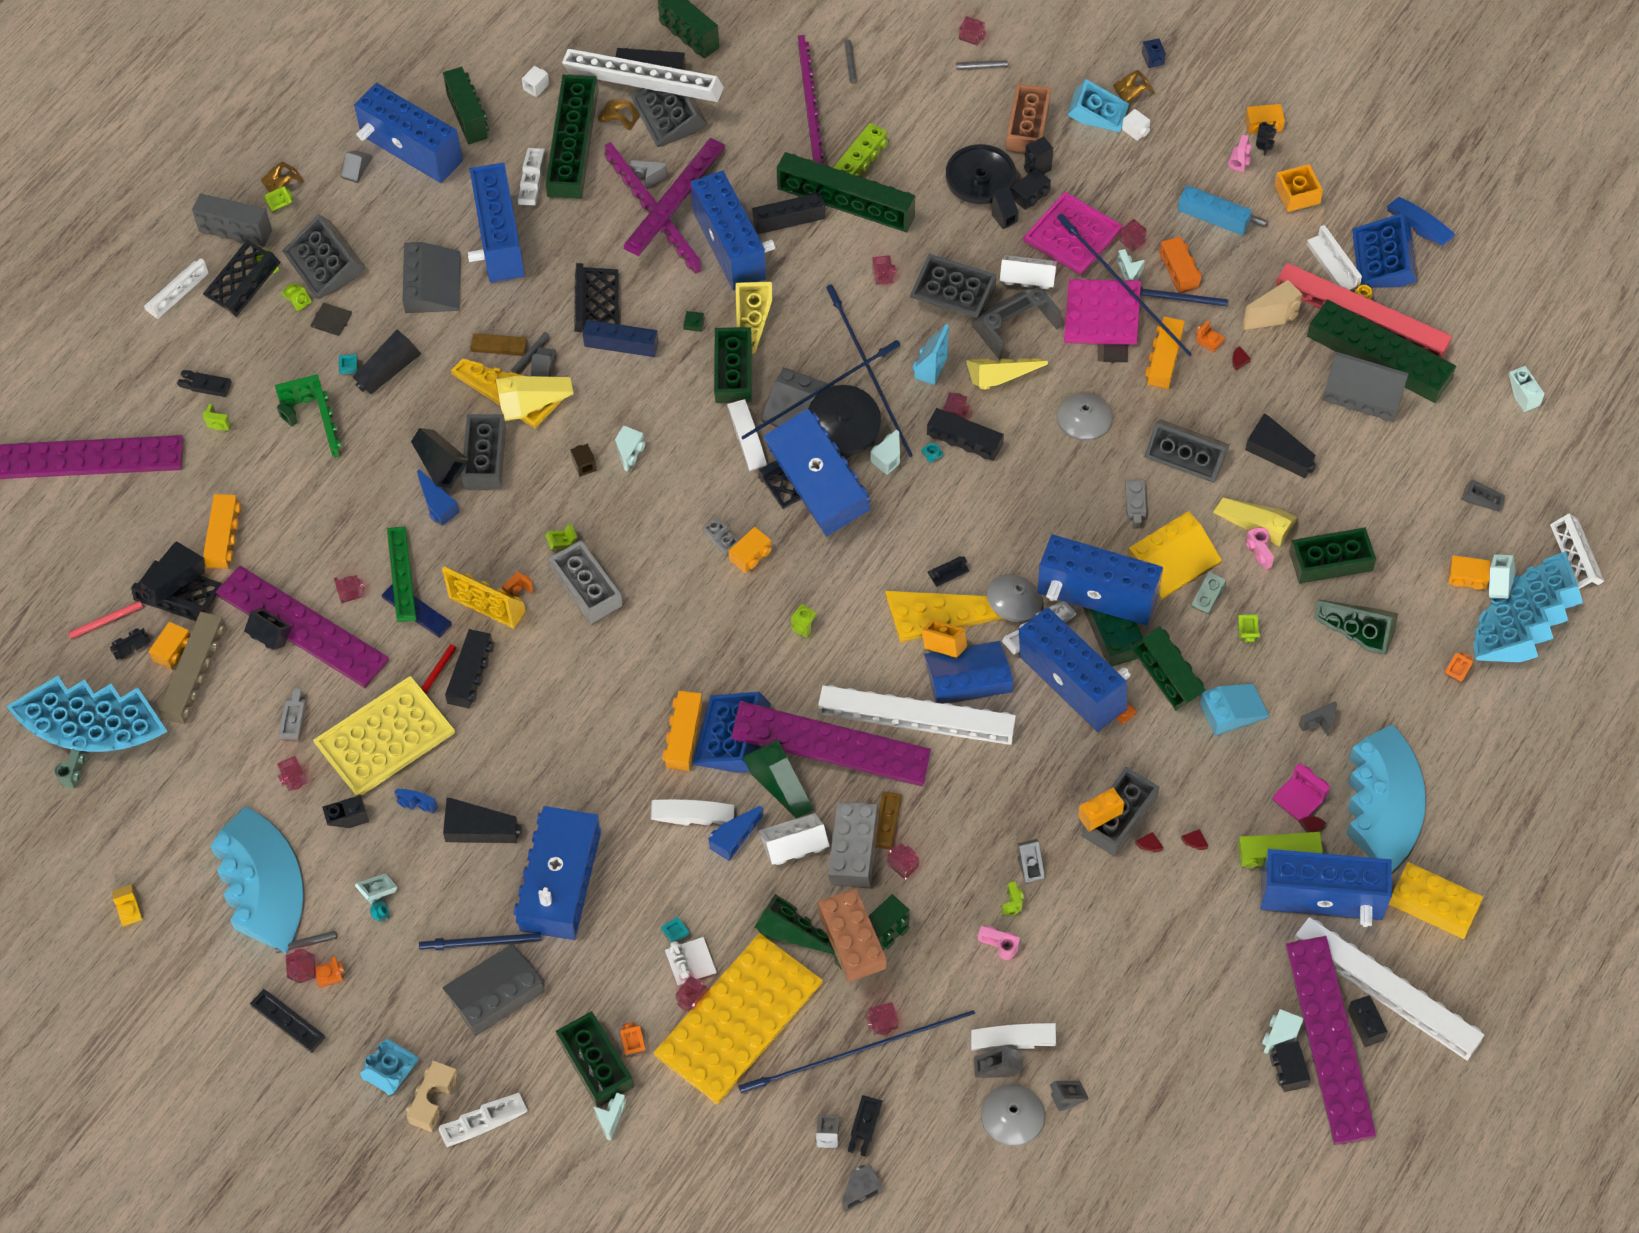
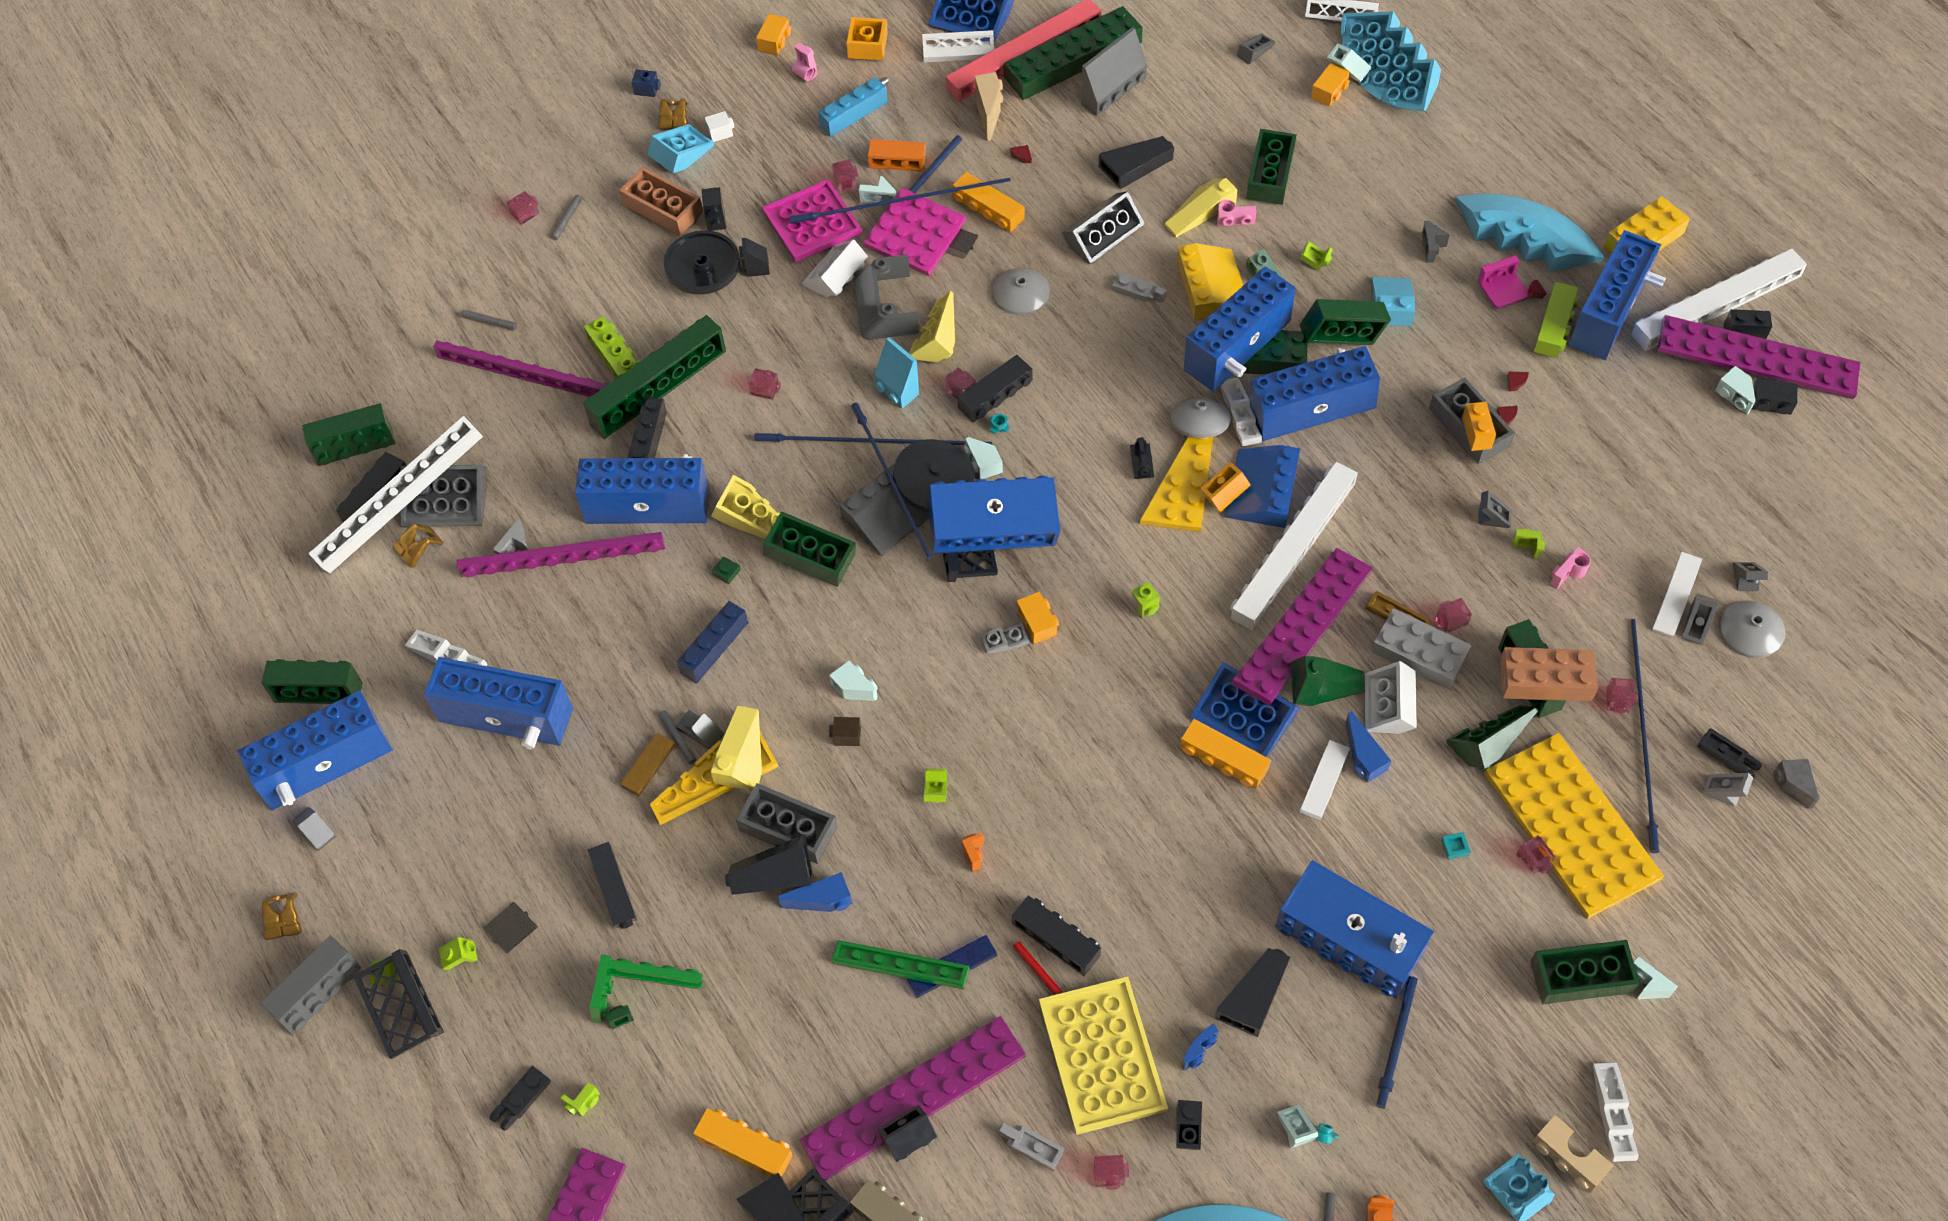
camera: 65 degrees left, 0 degrees up
white fence [144,258,209,319] -> none
lime bracket [263,186,293,212] -> none
dark grey slope [282,214,365,299] -> none
clear pink brick [334,575,365,603] -> none
teal plate [339,354,358,374] -> none
dark grey slope [402,242,460,313] -> none
yellow slope [442,566,526,629] -> none
dark grey slope [442,944,545,1036] -> none
white brick [522,66,549,97] -> none
dark green brick [545,75,598,199] -> none
light grey brick [549,540,623,624] -> none
black fence [574,263,618,332] -> none
orange bracket [619,1022,646,1055] -> none
magenta plate [623,138,725,256] -> none
white hinge [665,937,717,986] -> none
white slope [727,399,767,471] -> none
dark grey slope [910,254,996,319] -> none
black brick [1011,168,1051,210] -> none
orange bracket [1196,320,1225,353] -> none
black hinge [1256,121,1277,156] -> none
dark green wedge [1314,600,1398,654] -> none
yellow plate [1355,285,1373,300] -> none
orange bracket [1444,652,1474,682] -> none

